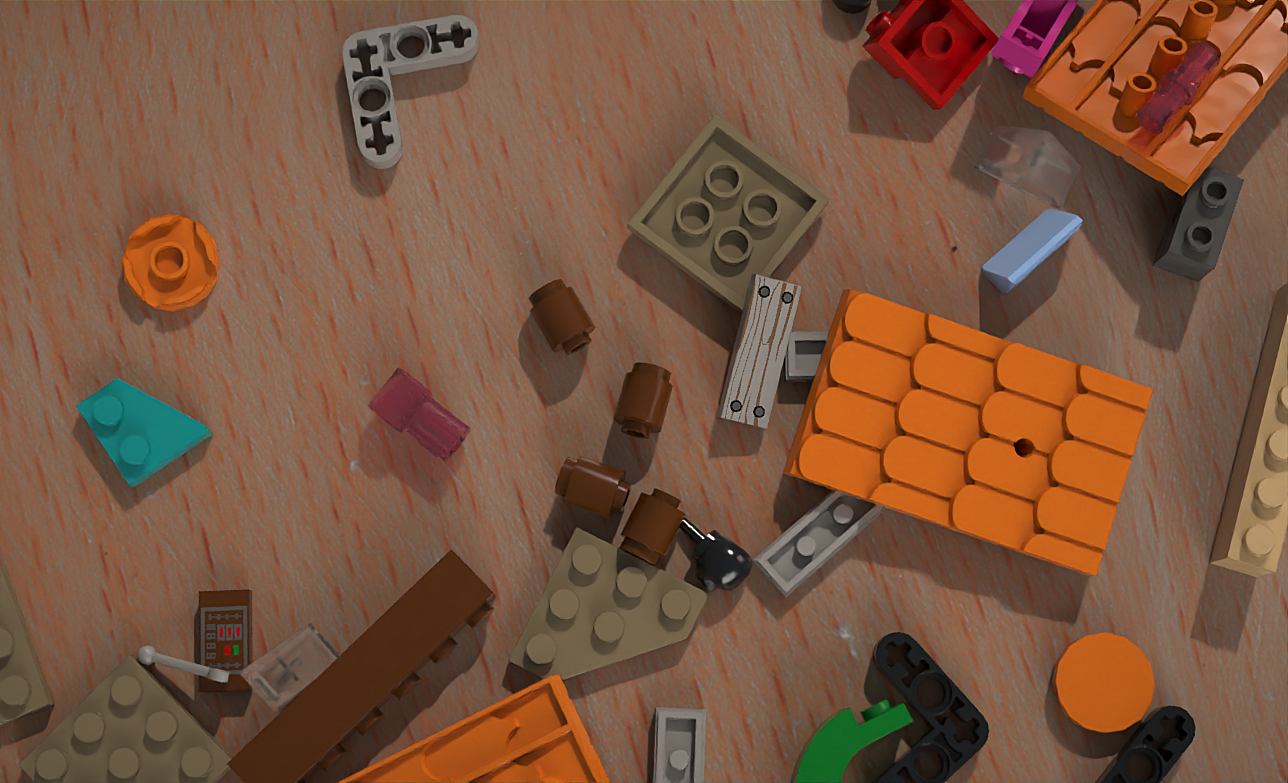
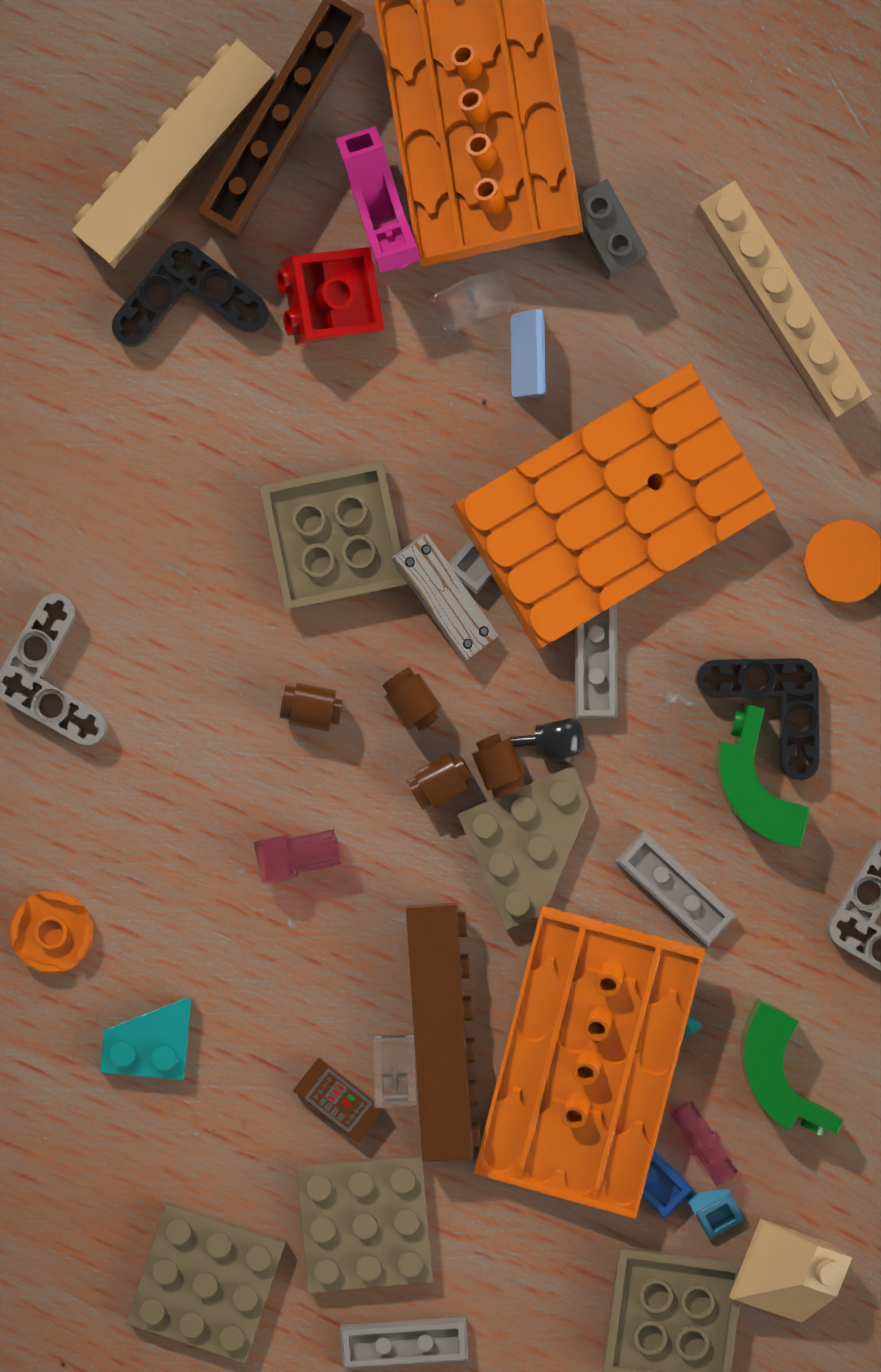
camera: 50 degrees left, 10 degrees up
light grey hinge [137,645,230,683] -> none
clear pink pin [1136,42,1221,134] -> none

